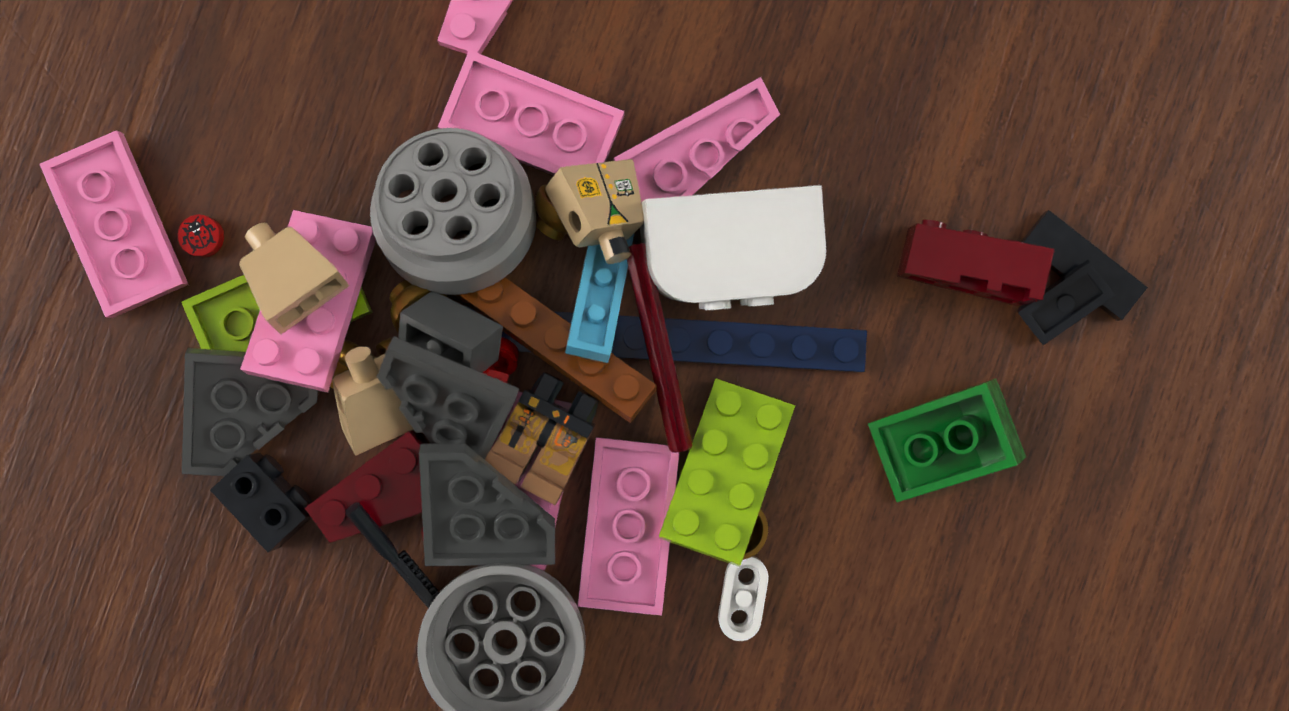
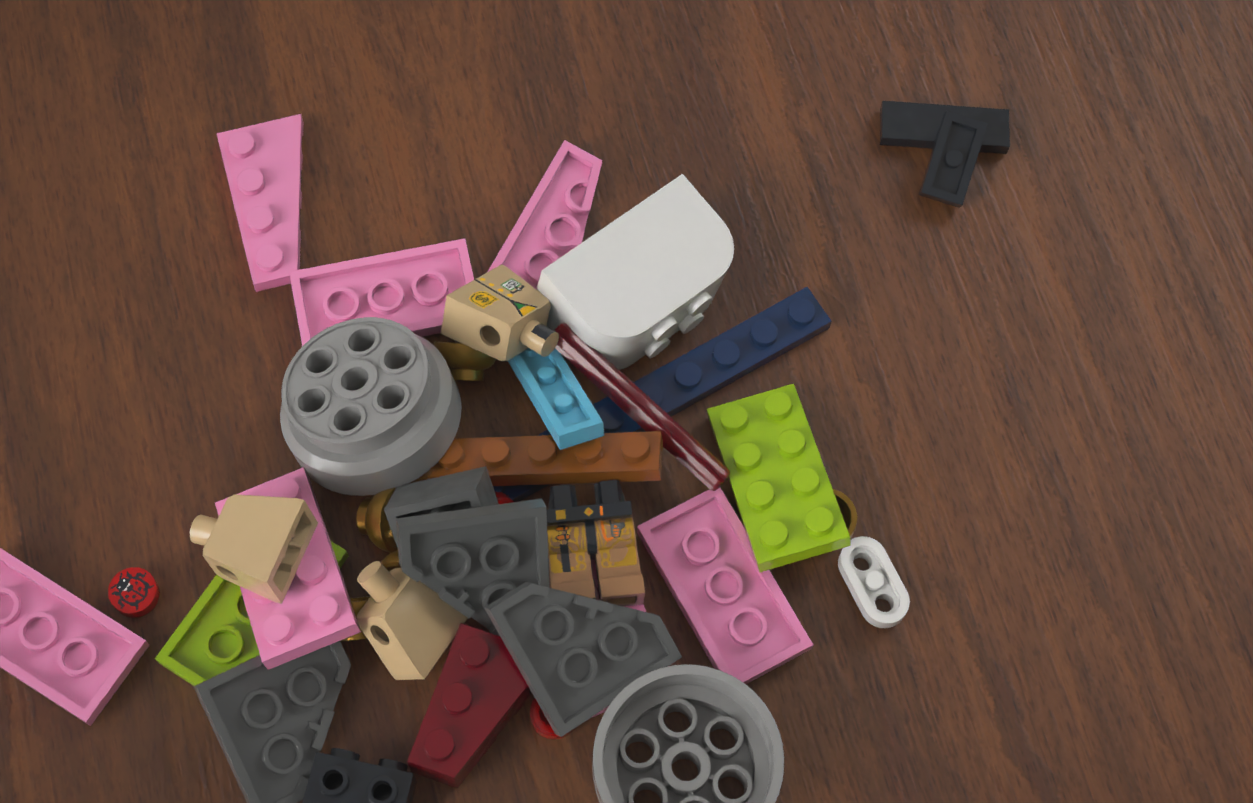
camera: 35 degrees left, 20 degrees down
black piece [345,502,440,608] -> none
green slope [868,378,1026,502] -> none
dark red wedge [897,219,1055,306] -> none

